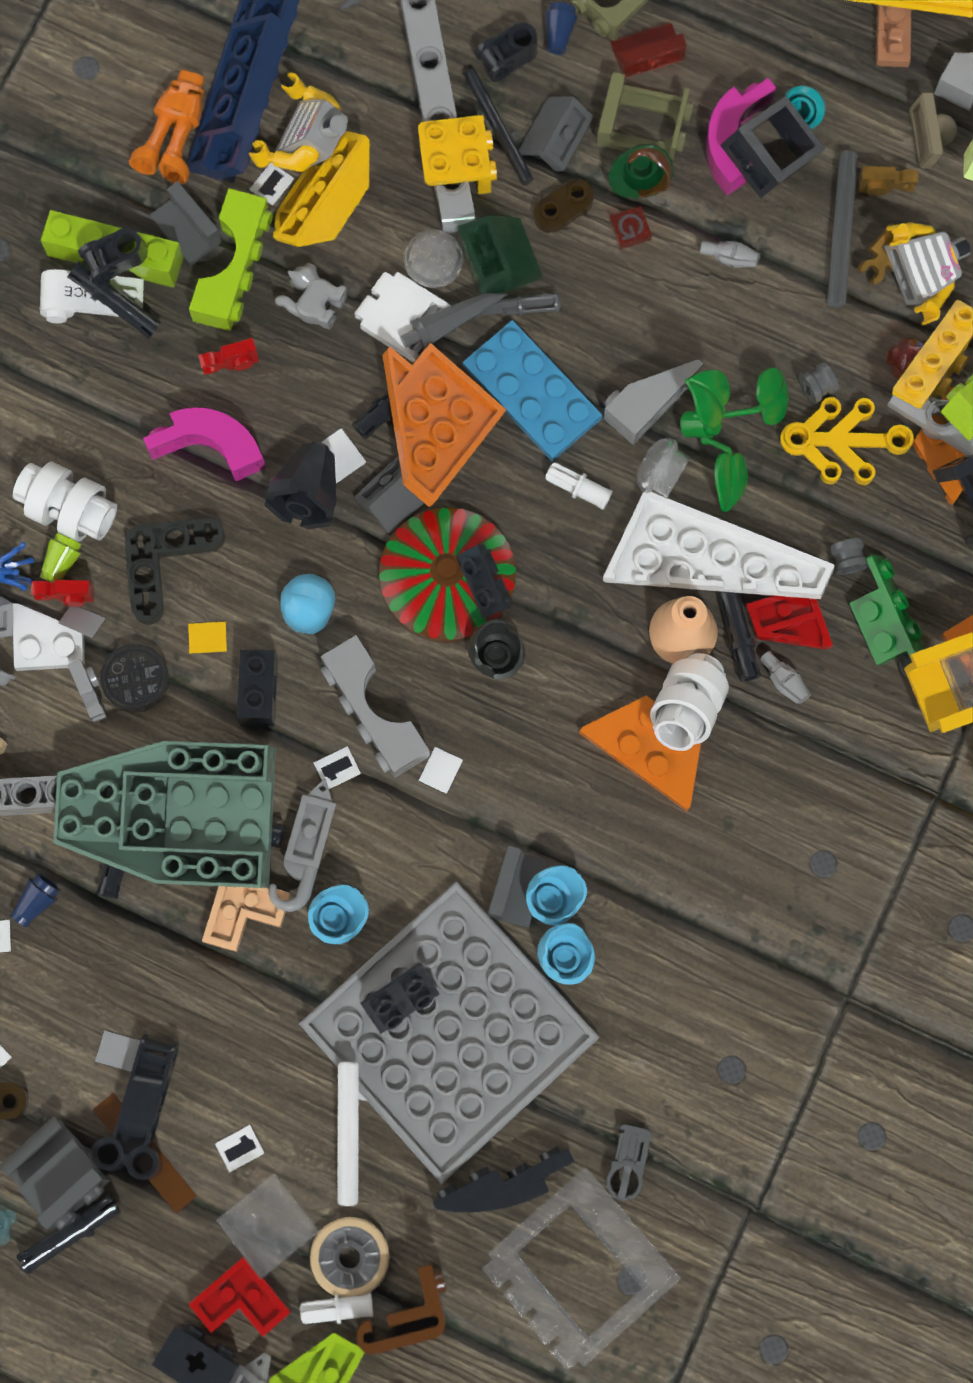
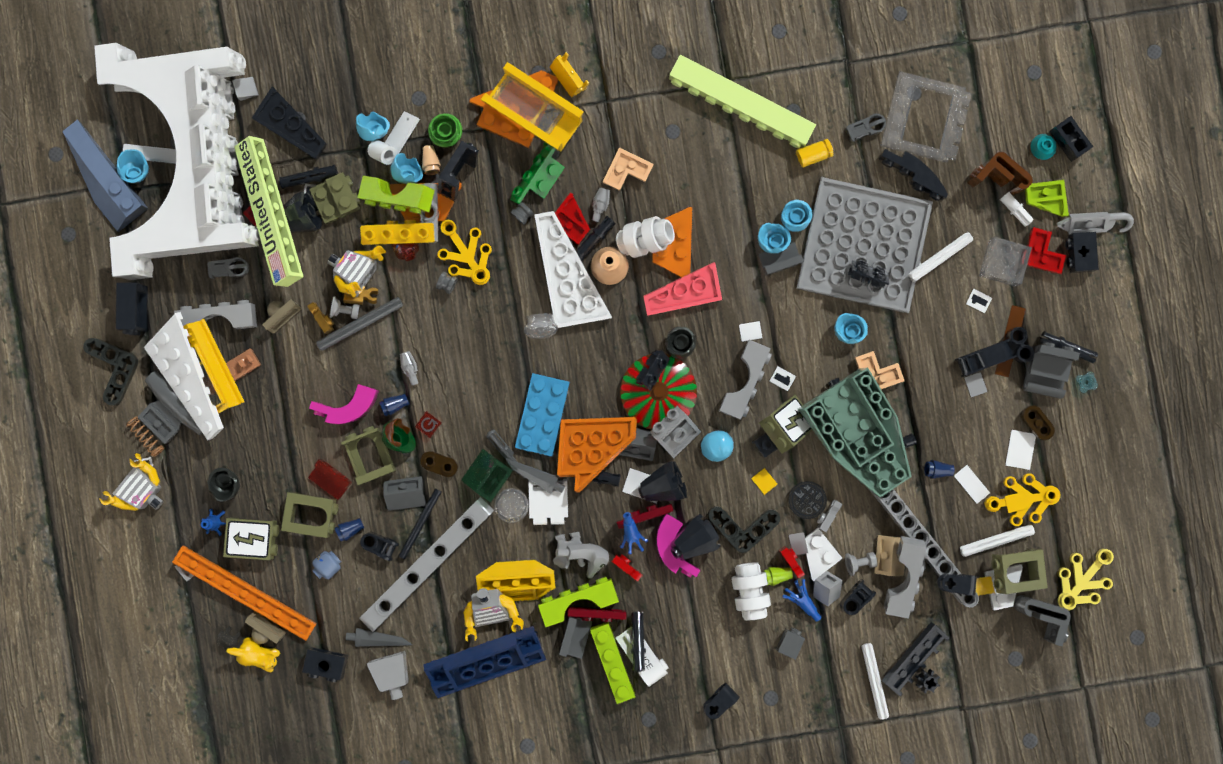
camera: 125 degrees left, 10 degrees up
black piece [78,228,148,284] -> none
orange piece [129,70,205,184] -> none
white sticker [249,163,295,206] -> none
light grey plate [268,779,336,912] -> none
wheel [310,1217,389,1298] -> none
yellow bracket [418,115,497,194] -> none
white axle [545,463,613,510] -> none
light grey slope [604,359,703,445] -> none
green plant [680,368,789,513] -> none
black window [720,96,825,199] -> none
teal cone [784,86,825,129] -> none
none -> light grey piece [330,296,360,319]
none -> dark blue cone [379,394,409,416]
none -> light grey animal [555,543,609,579]
none -> dark red plate [568,607,626,622]
none -> light nougat plate [603,148,654,191]
none -> dark red plate [616,503,673,529]
none -> blue piece [620,512,648,555]
none -> coral wing [643,262,722,316]
none -> light grey plate [649,406,701,458]
none -> yellowish green brick [669,55,816,148]
none -> black cone [671,514,721,560]
none -> panel [759,395,812,454]
none -> yellow piece [796,139,834,168]

